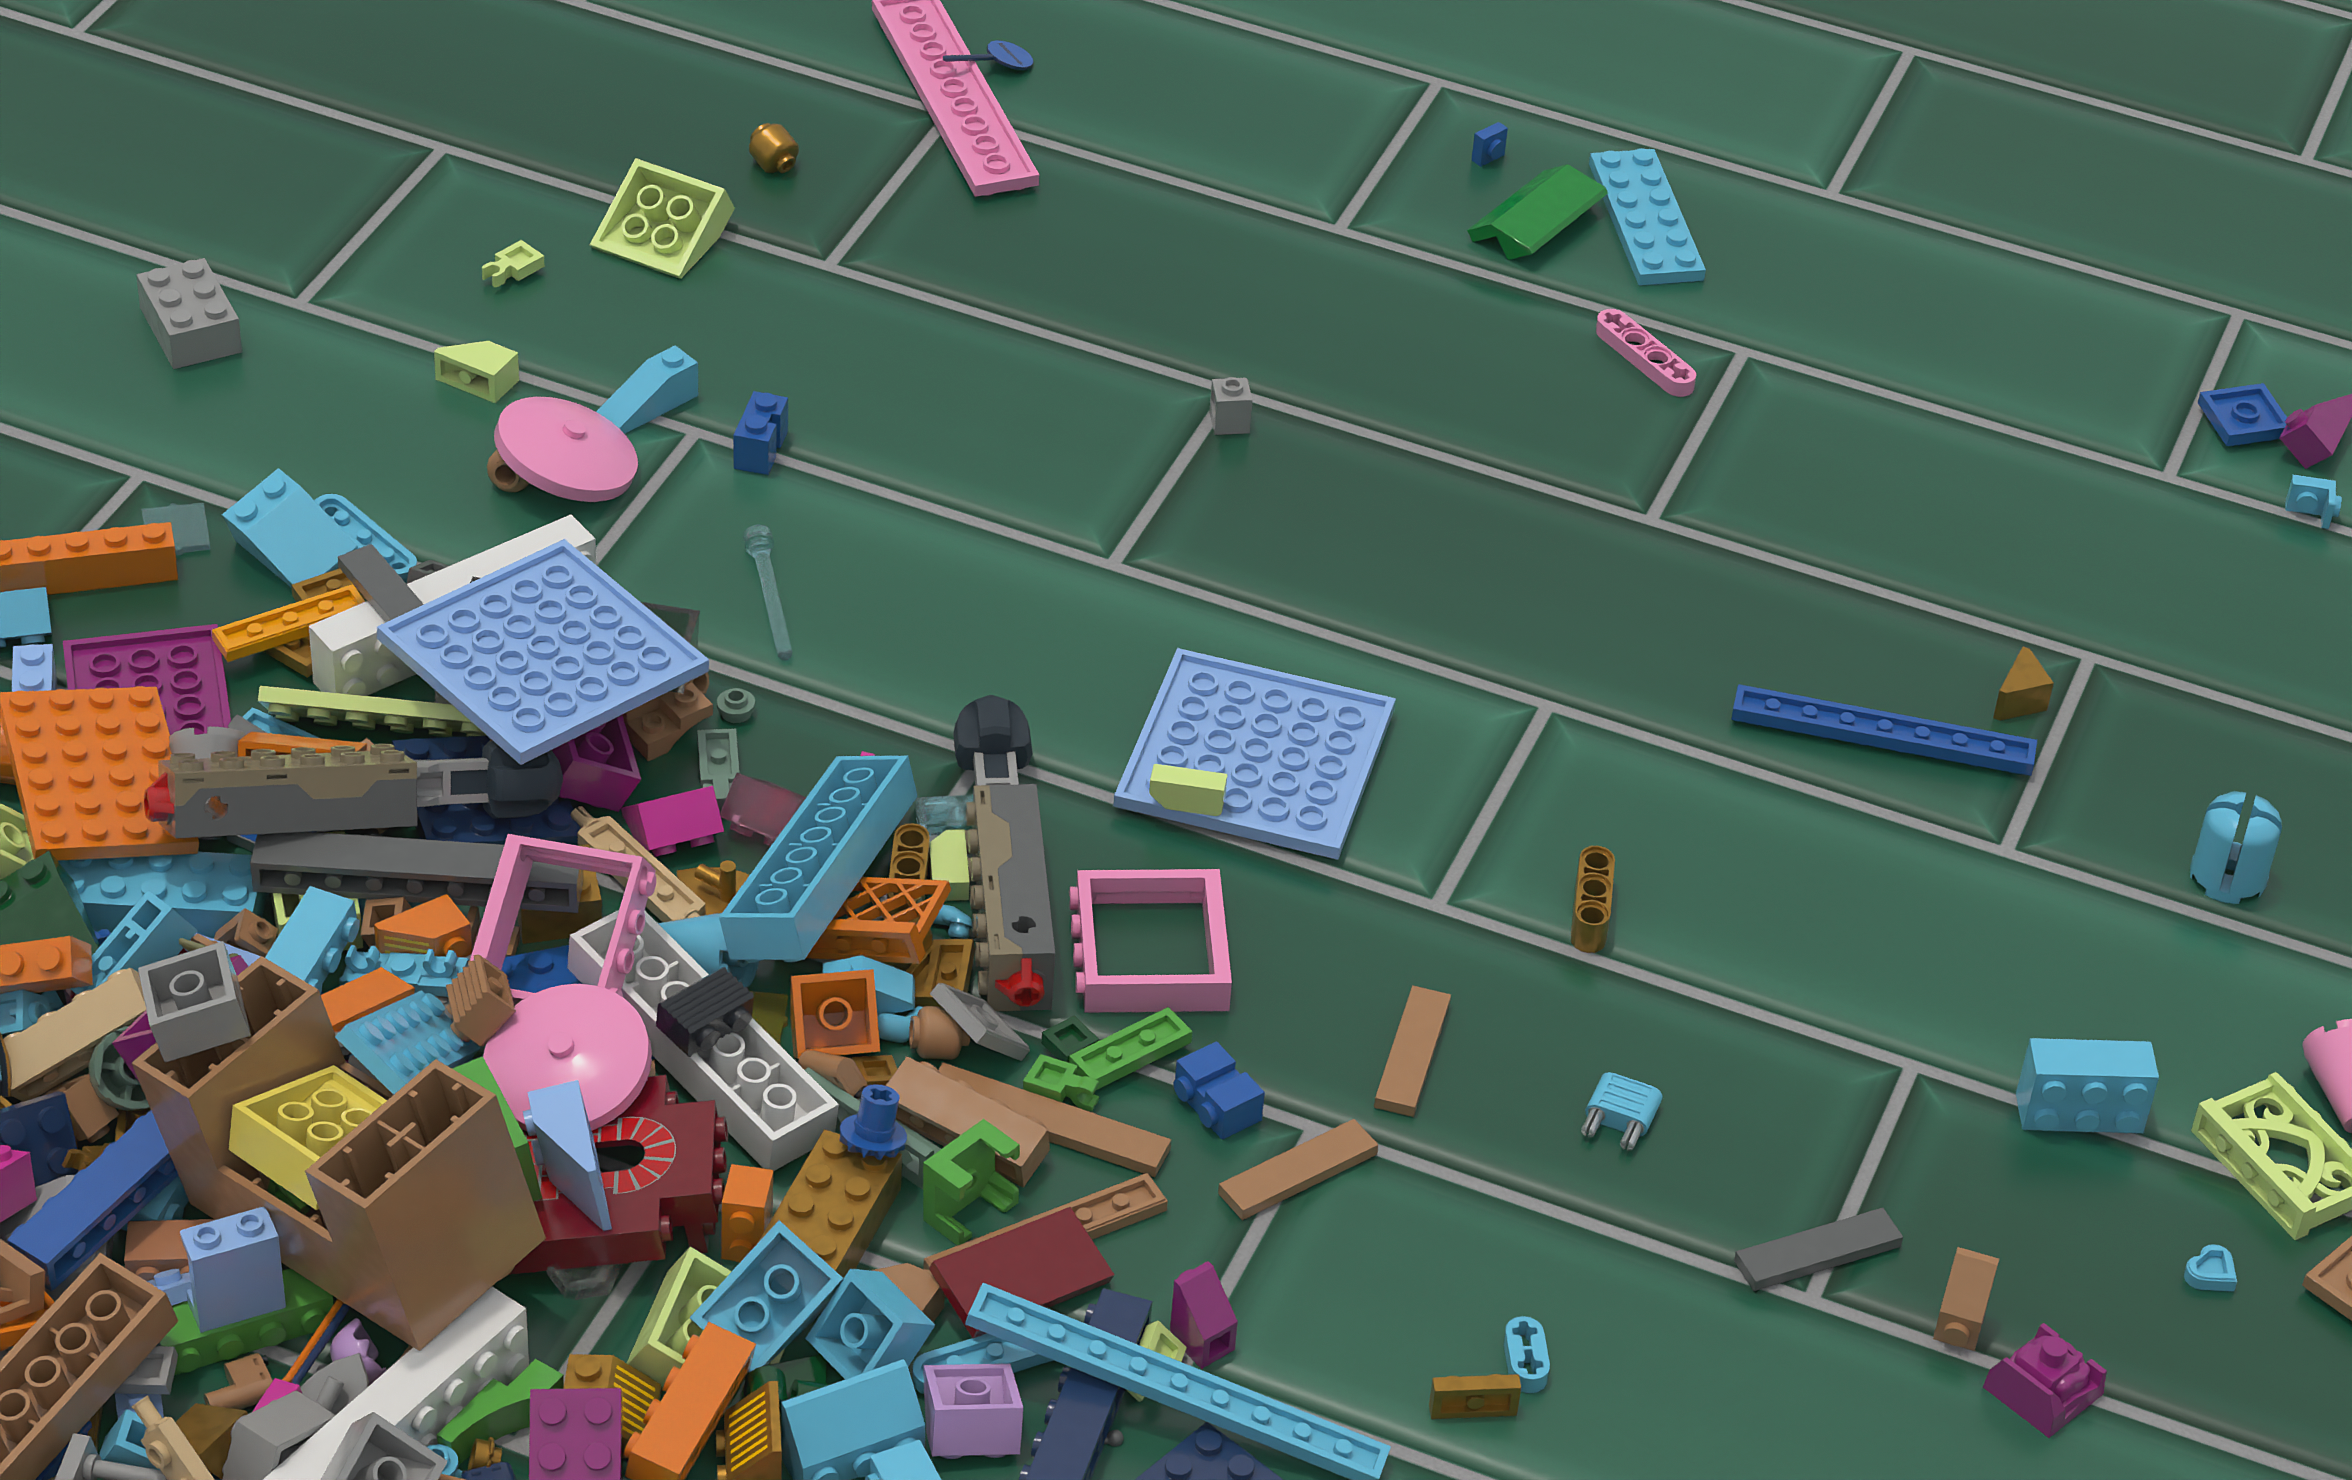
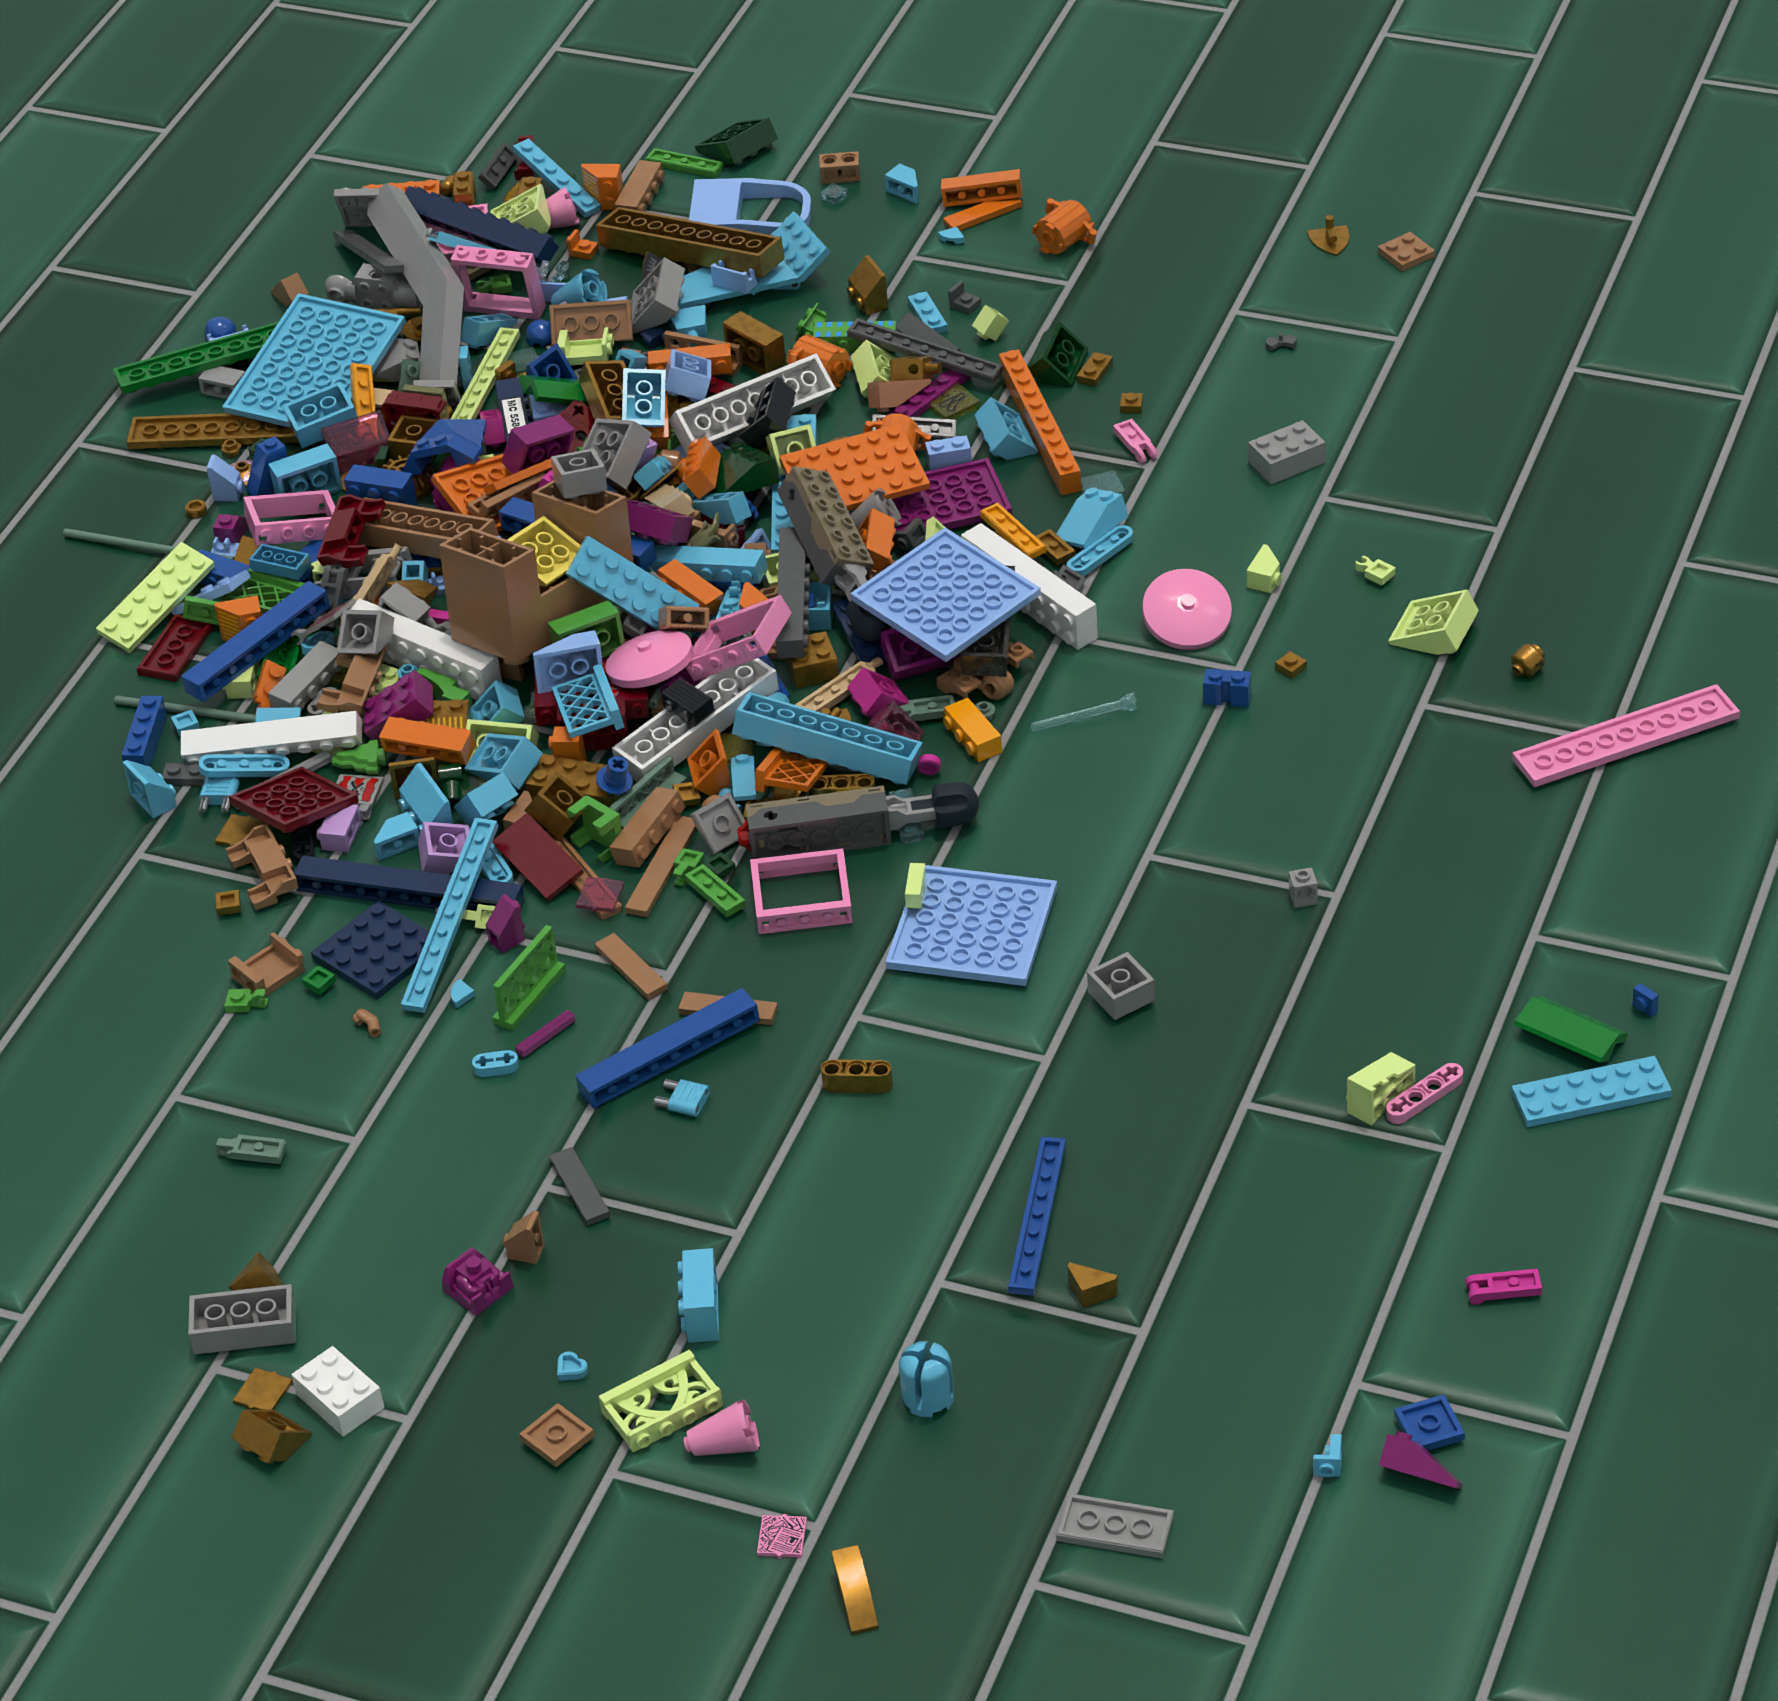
camera: 95 degrees right, 0 degrees up
dark grey tile [338,544,424,622] -> none
medium azure slope [596,345,698,434] -> none
medium nougat piece [798,1050,868,1100] -> none
piece [943,40,1033,70] -> none
blue brick [1173,1041,1265,1140] -> none
pearl gold plate [1429,1374,1521,1419] -> none
none -> medium azure tile [451,979,475,1008]
none -> medium azure slope [470,679,525,724]
none -> bright green fence [492,925,566,1031]
none -> magenta axle [515,1010,575,1058]
none -> pearl gold brick [524,772,585,840]
none -> medium azure fence [552,664,625,738]
none -> blue brick [575,988,760,1109]
none -> clear pink piece [576,877,625,912]
none -> light orange brick [943,698,1002,762]
none -> light grey brick [1087,952,1155,1020]
none -> bright pink hinge [1113,419,1158,463]
none -> pearl gold plate [1275,651,1307,678]
none -> yellowish green wedge [1346,1052,1416,1126]
none -> dark pink plate [1465,1269,1542,1305]

